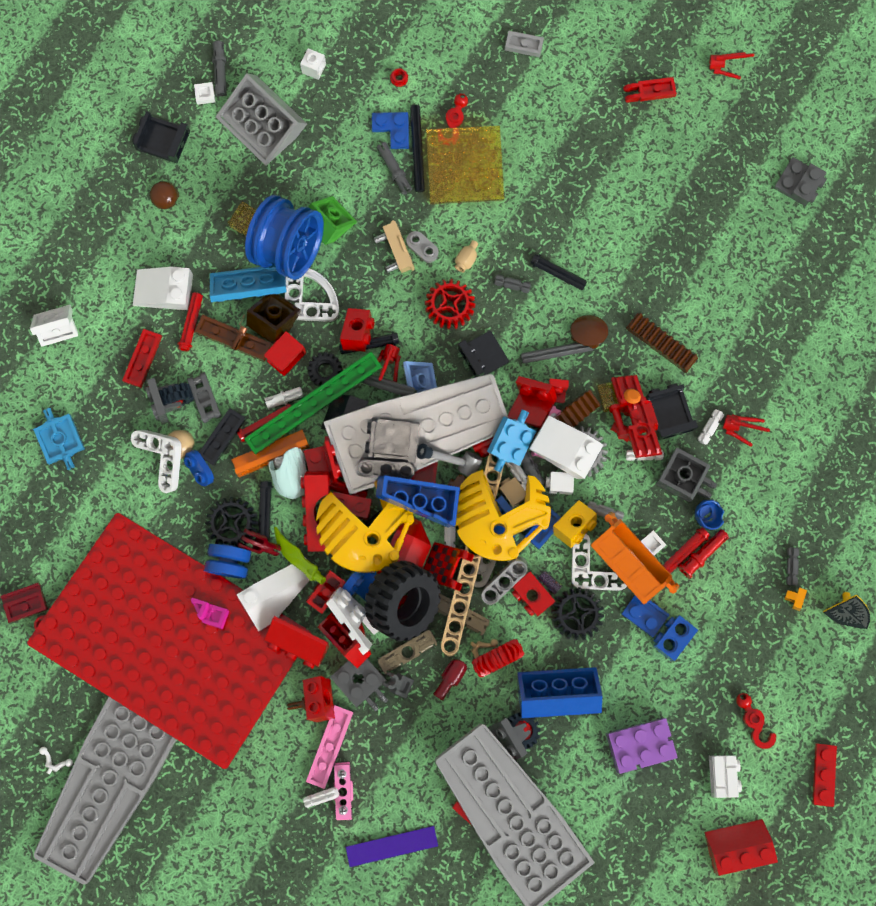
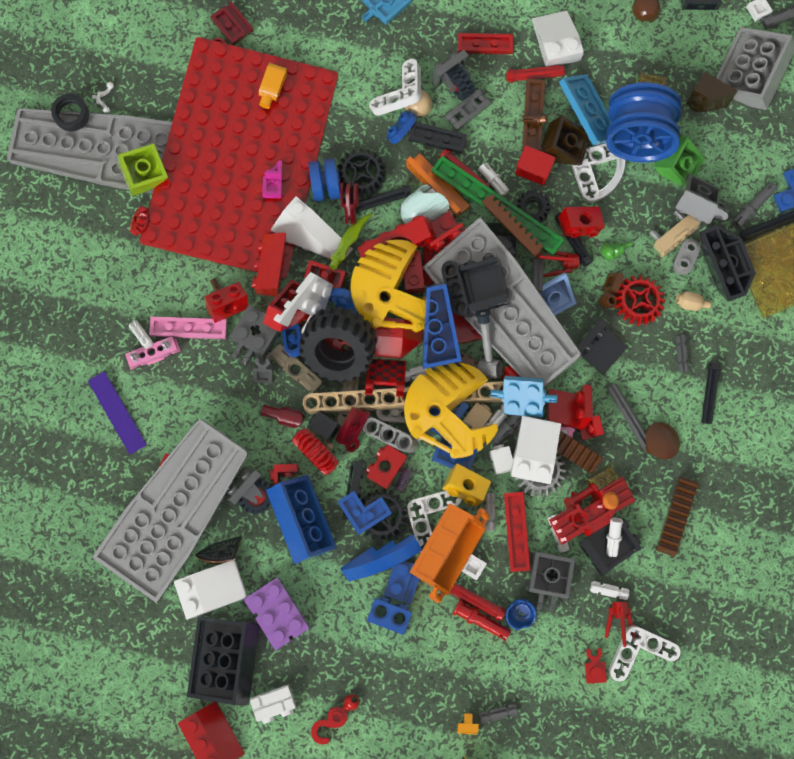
camera: 75 degrees right, 0 degrees up
none -> black tyre [51,93,89,132]
none -> lime slope [118,143,168,196]
none -> red gear [130,206,149,236]
none -> white slope [174,561,248,620]
none -> black slope [187,616,260,705]
none -> shield [195,537,242,564]
none -> light orange piece [259,63,287,109]
none -> red bracket [270,464,299,485]
none -> blue plate [282,324,302,357]
none -> black brick [308,411,341,442]
none -> dark red hinge [335,407,370,452]
none -> blue plate [337,491,392,535]
none -> blue slope [340,534,422,582]
none -> black plate [342,461,365,521]
none -> reddish brown gear [482,194,543,259]
none -> red plate [504,492,531,572]
none -> red plate [584,648,607,684]
none -> reddish brown plate [599,272,624,309]
none -> bright green piece [600,242,632,260]
none -> white axle [606,517,623,557]
none -> white beam [609,625,681,682]
none -> hinge [675,173,729,224]
none -> dark brown slope [686,72,738,113]
none -> black wedge [700,225,756,302]

